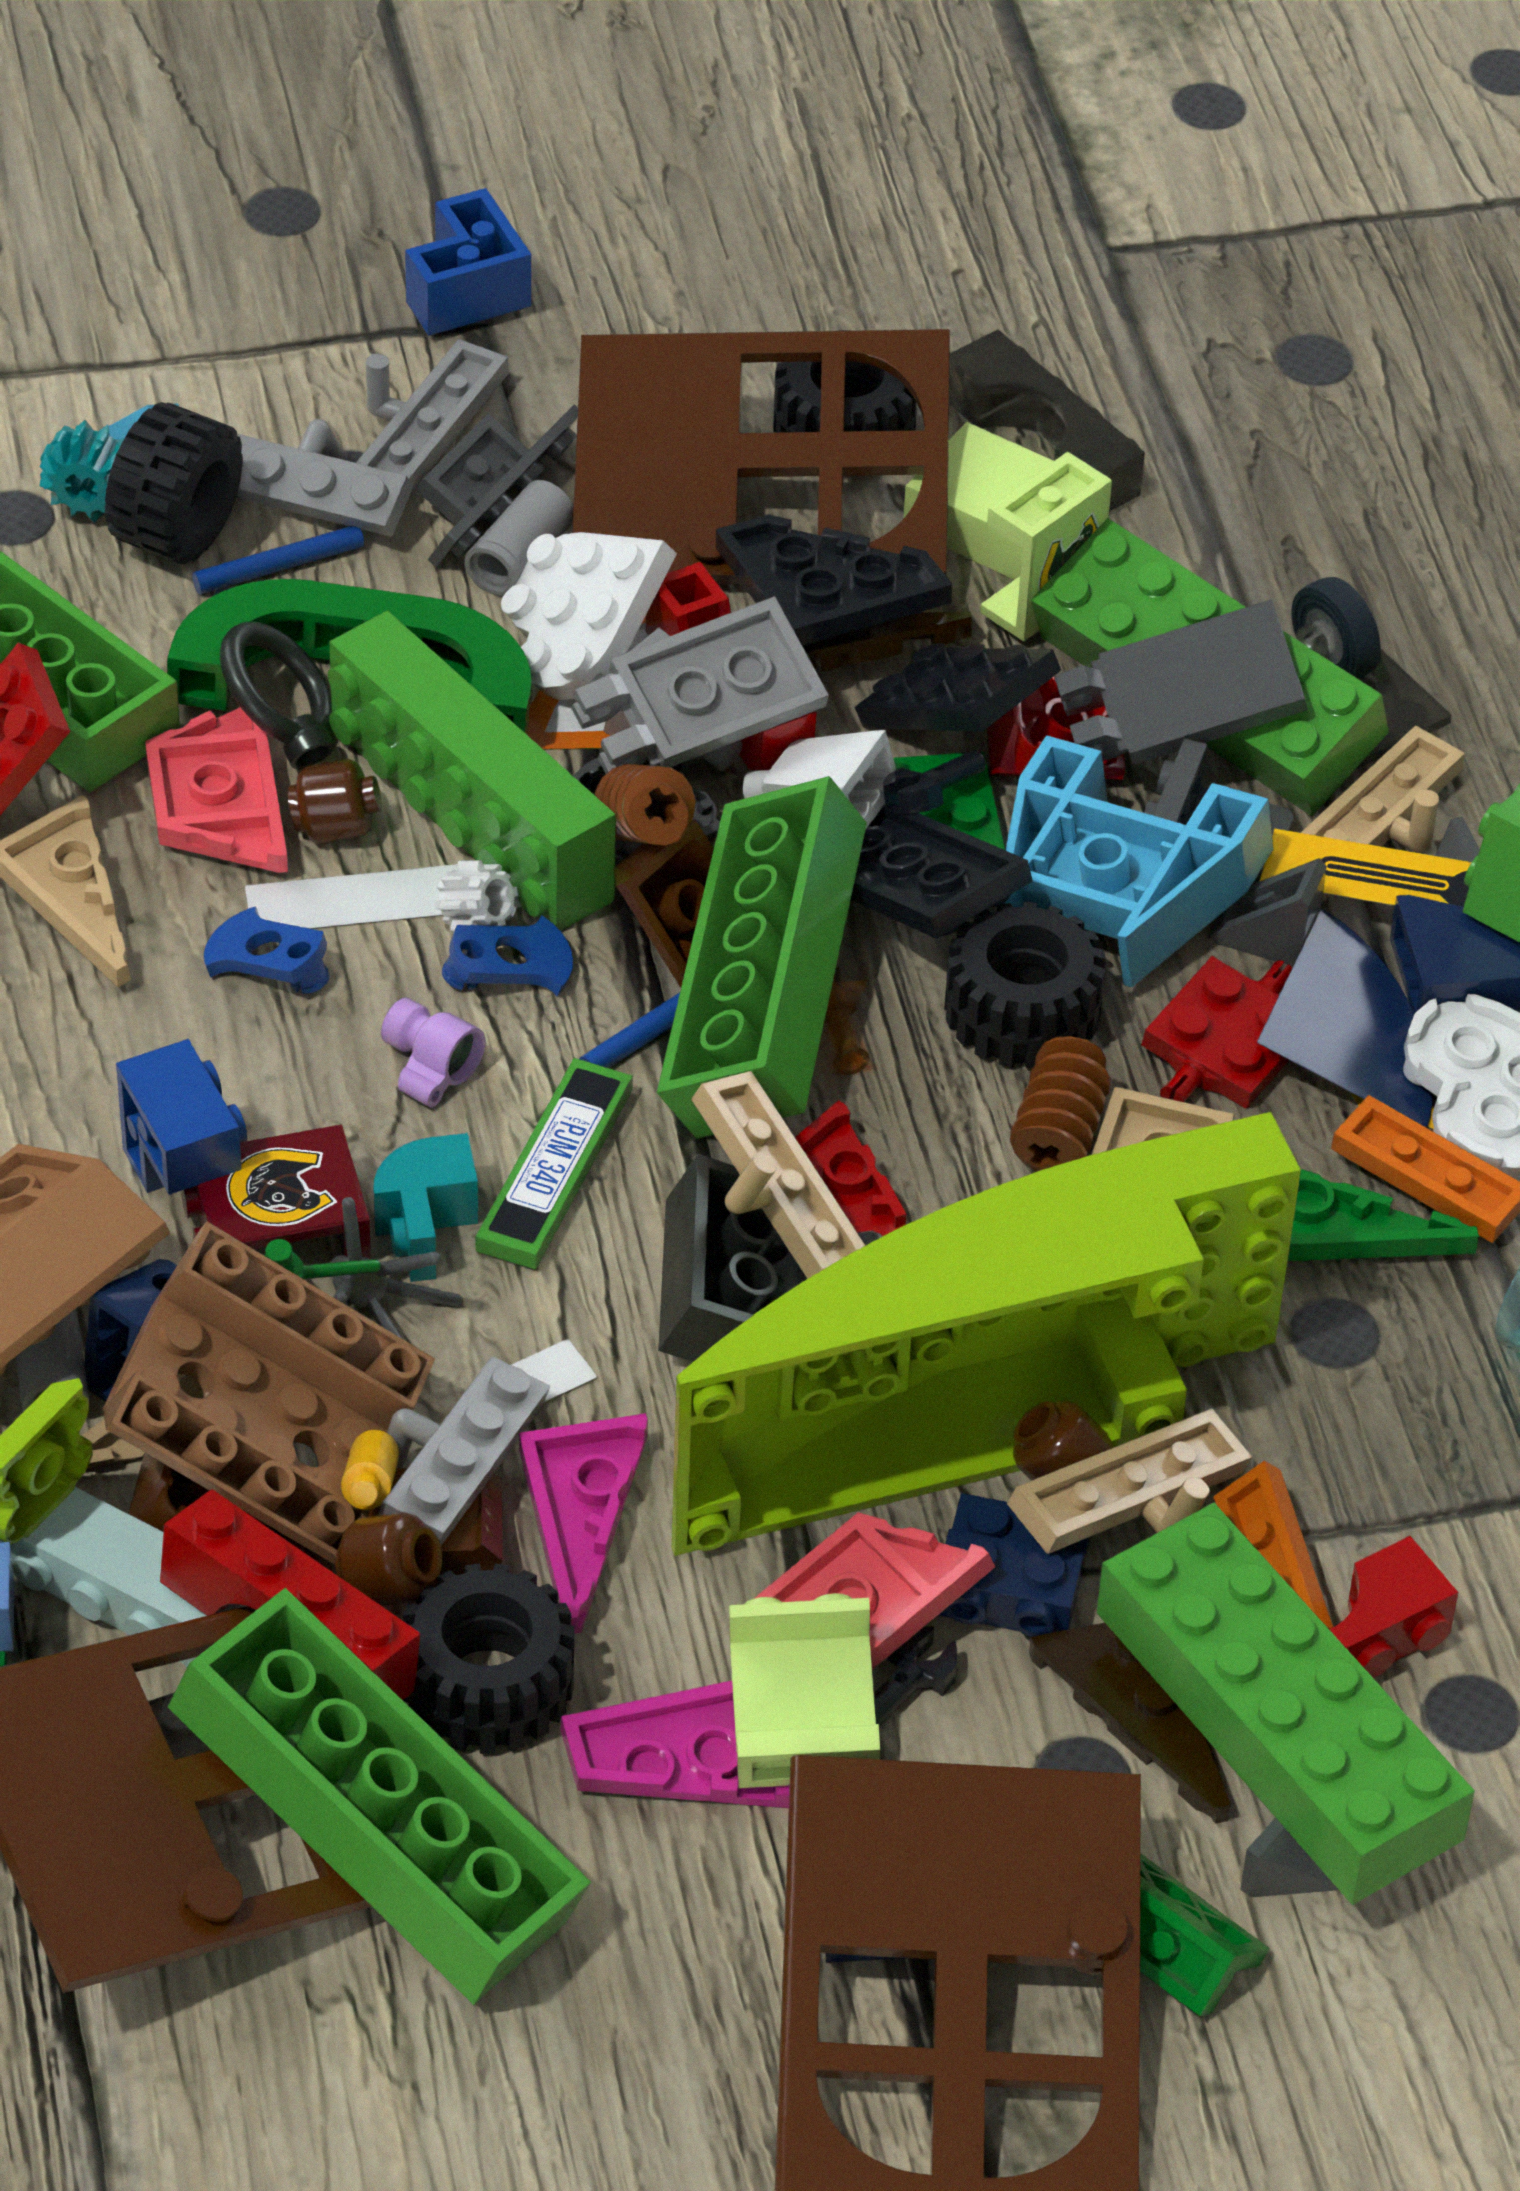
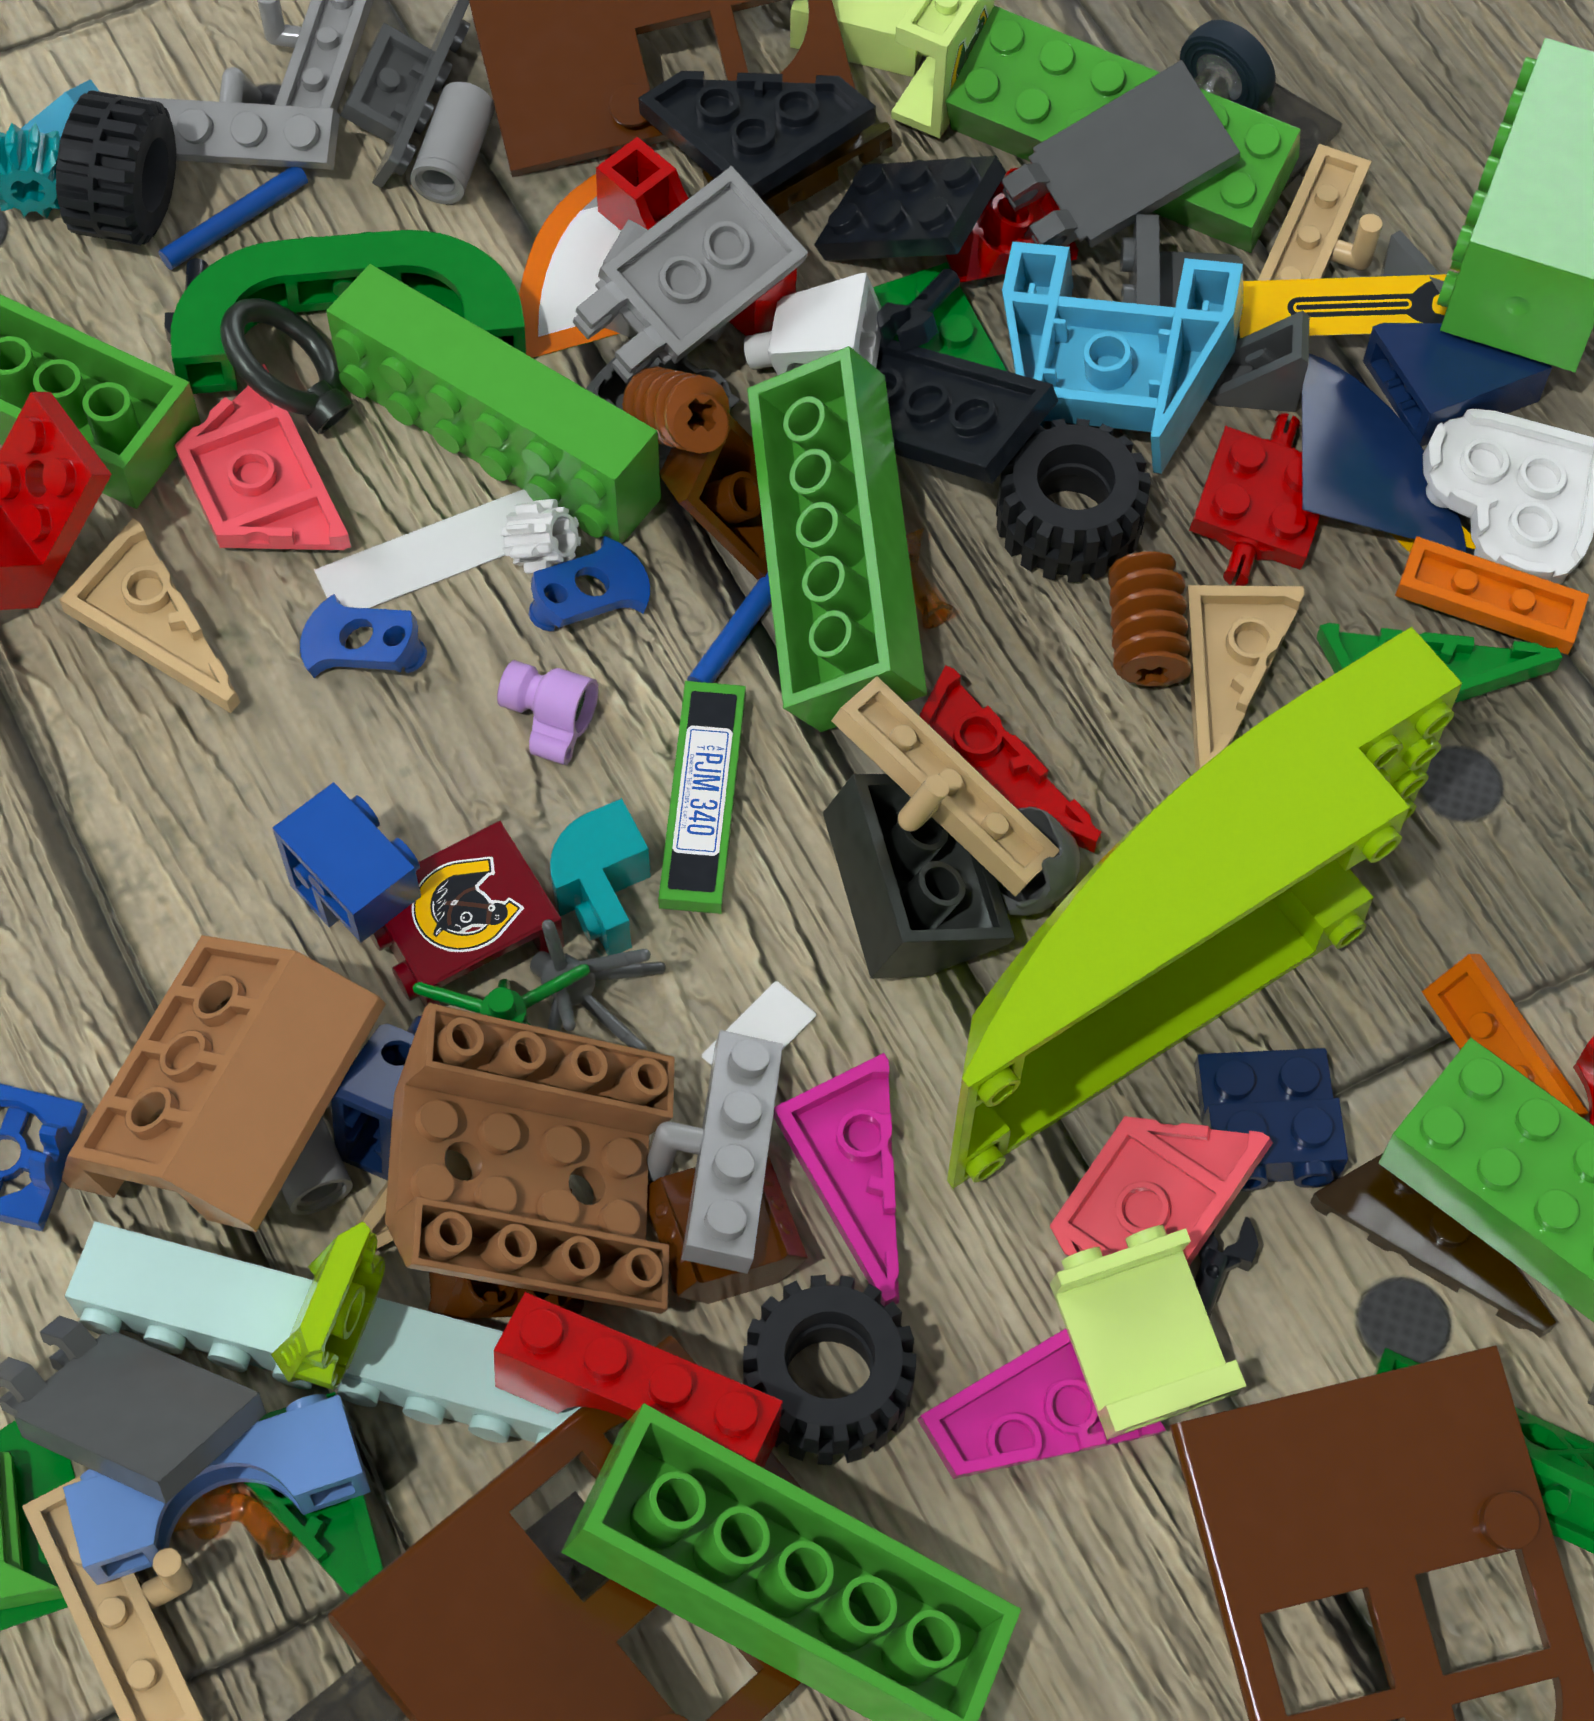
camera: 15 degrees left, 15 degrees up
reddish brown head [288,759,382,844] -> none
reddish brown head [335,1512,442,1606] -> none
yellow cylinder [341,1430,400,1510] -> none
white plate [501,532,677,700] -> none
tan plate [1007,1408,1252,1554] -> none
reddish brown head [1013,1401,1113,1481] -> none

